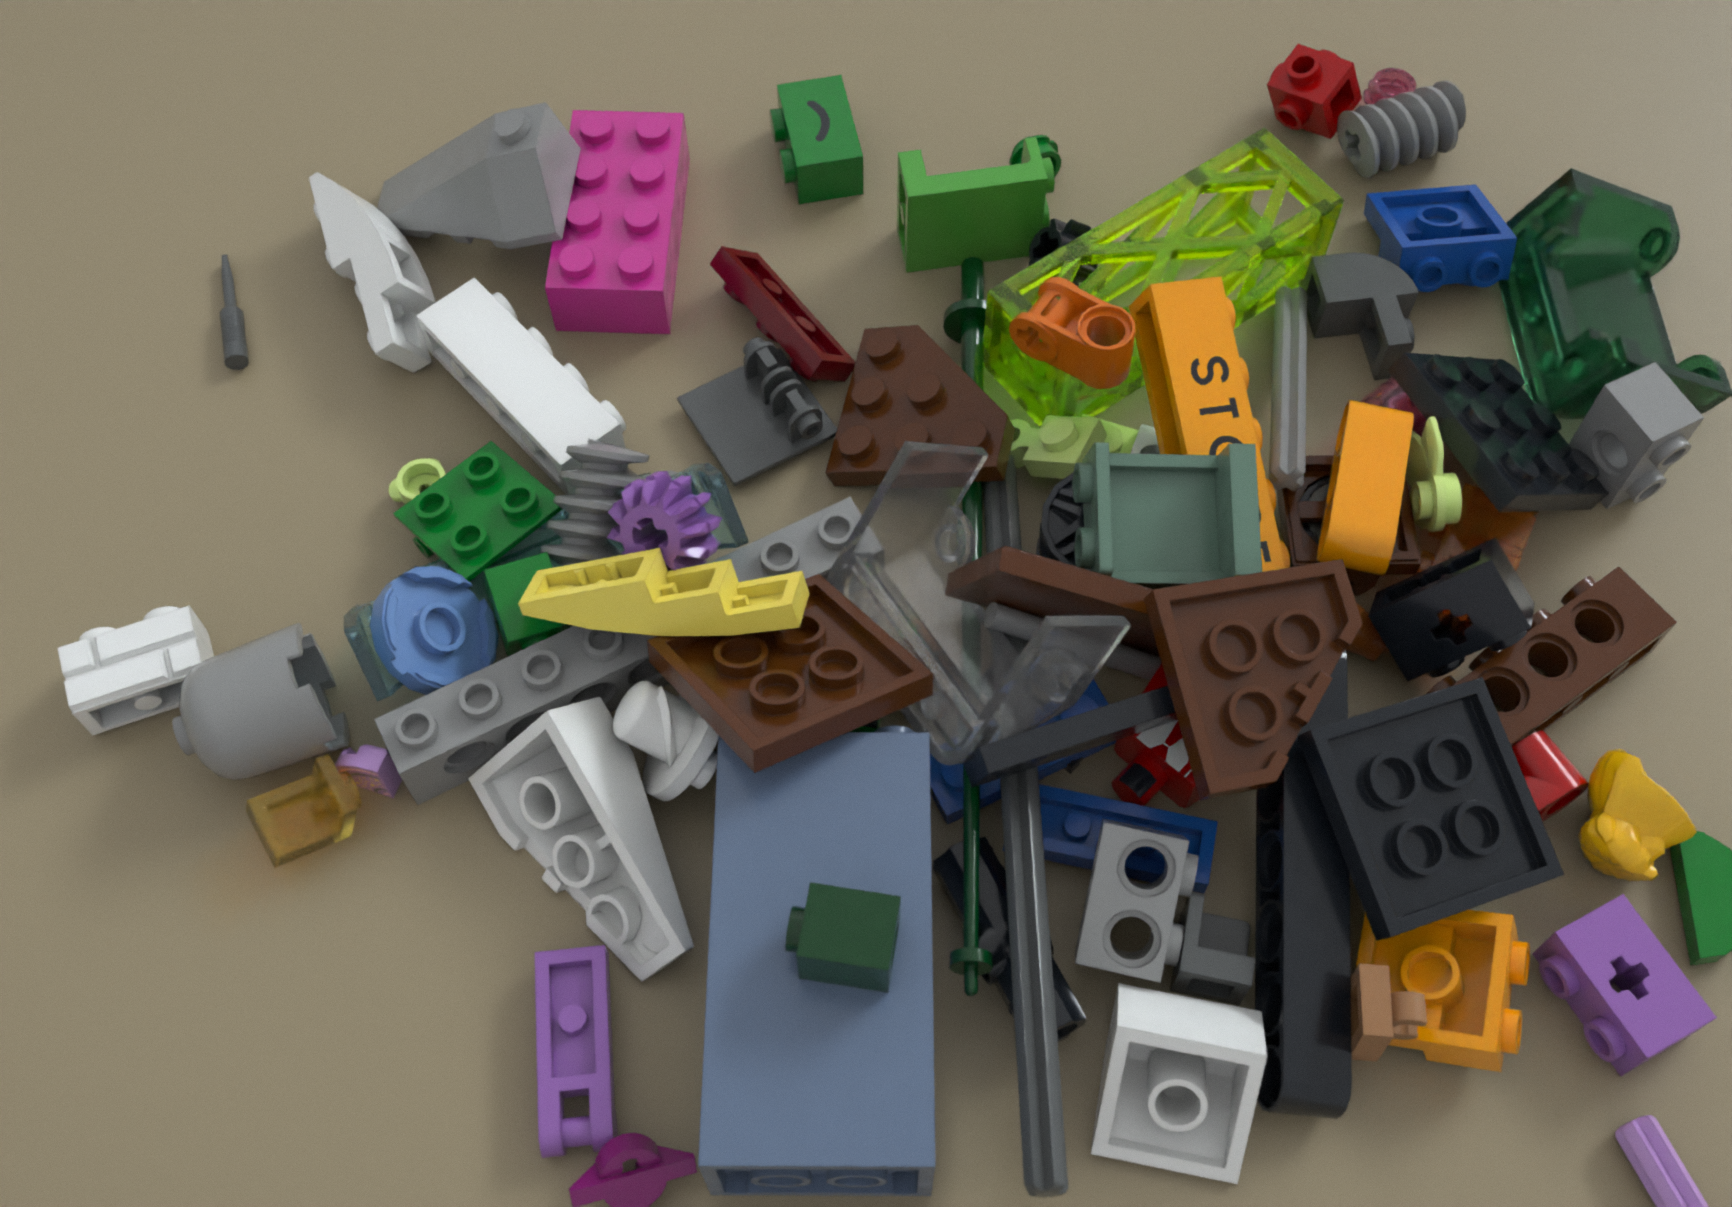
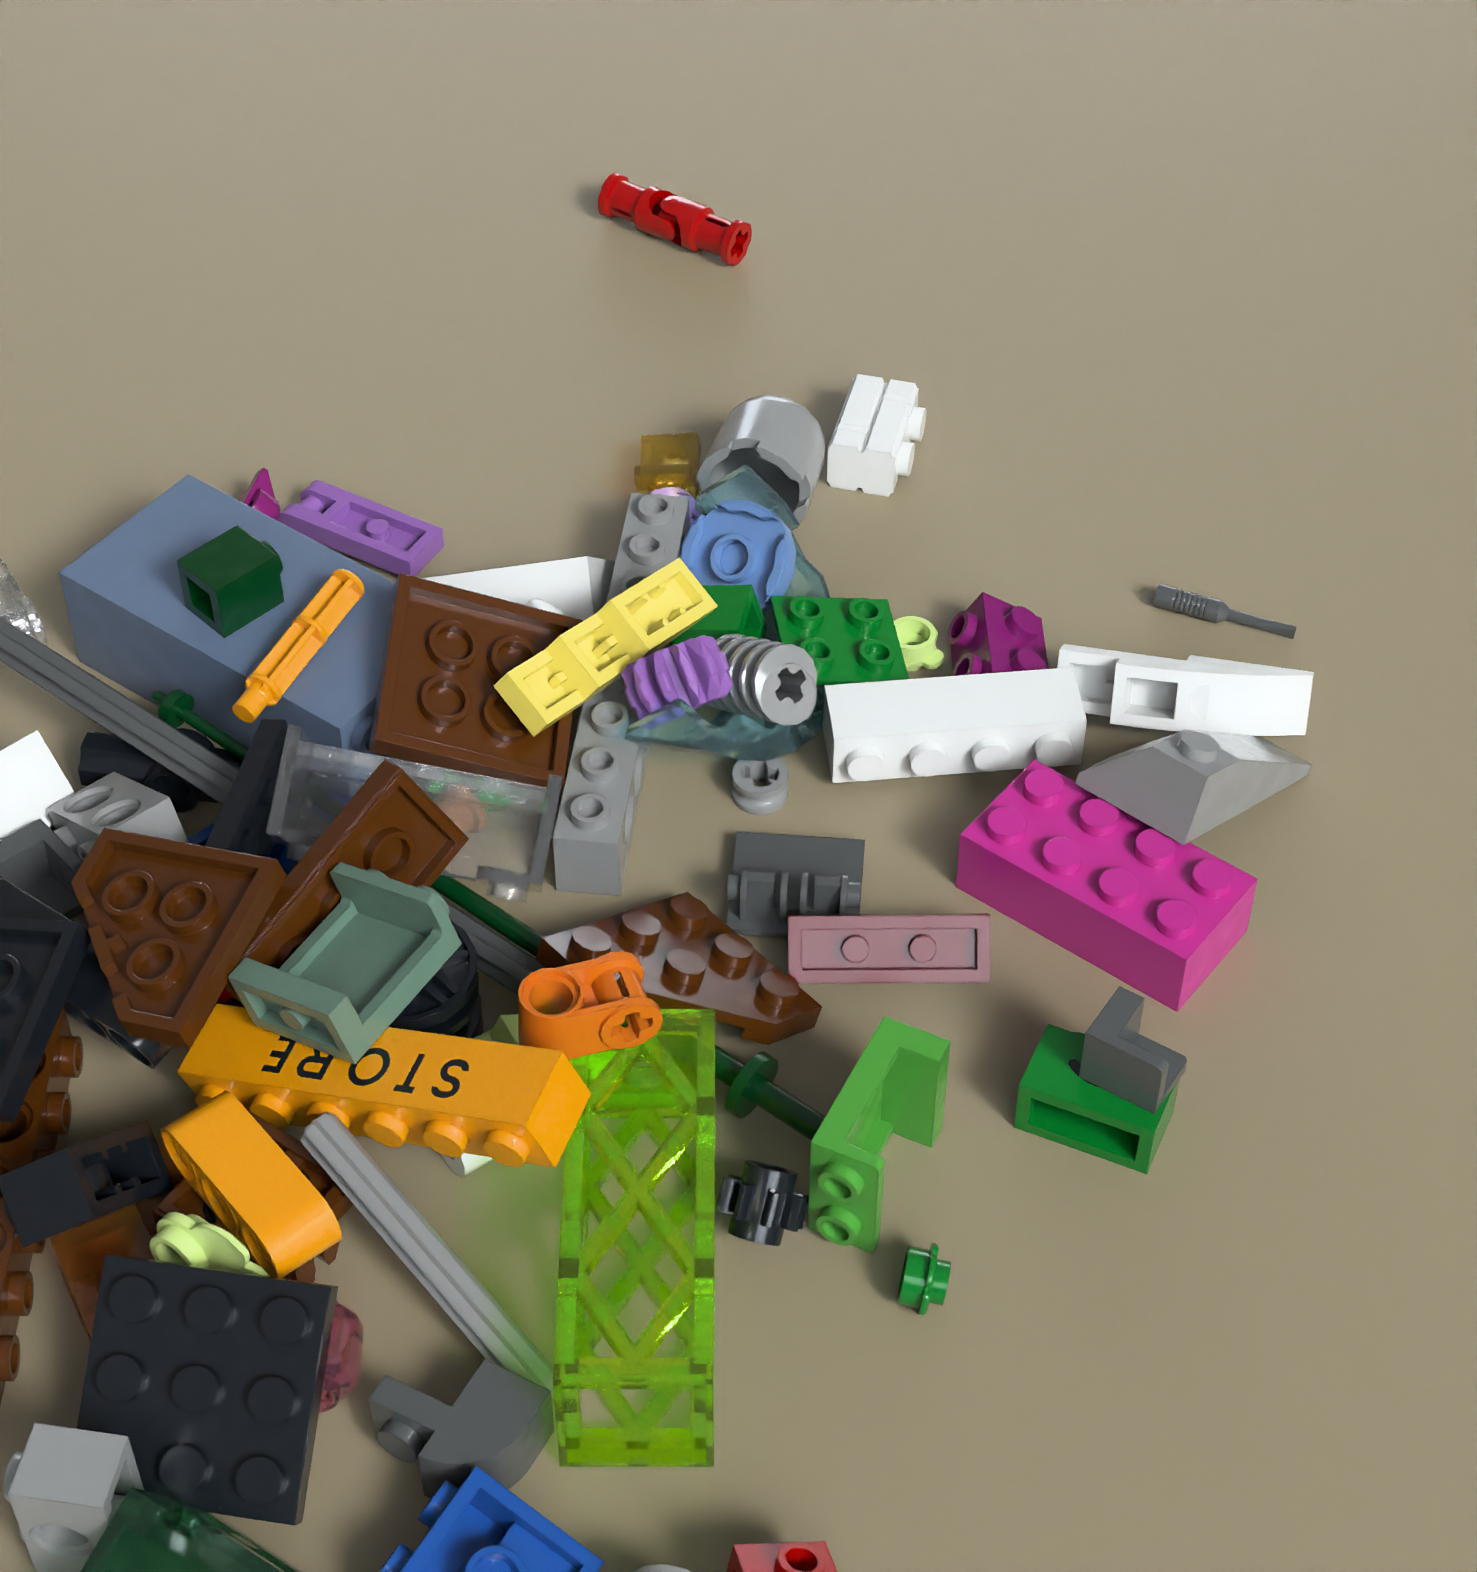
camera: 125 degrees right, 15 degrees down
none -> light orange piece [232,569,365,723]
none -> magenta bracket [947,592,1049,676]
none -> dark grey panel [1079,986,1187,1115]

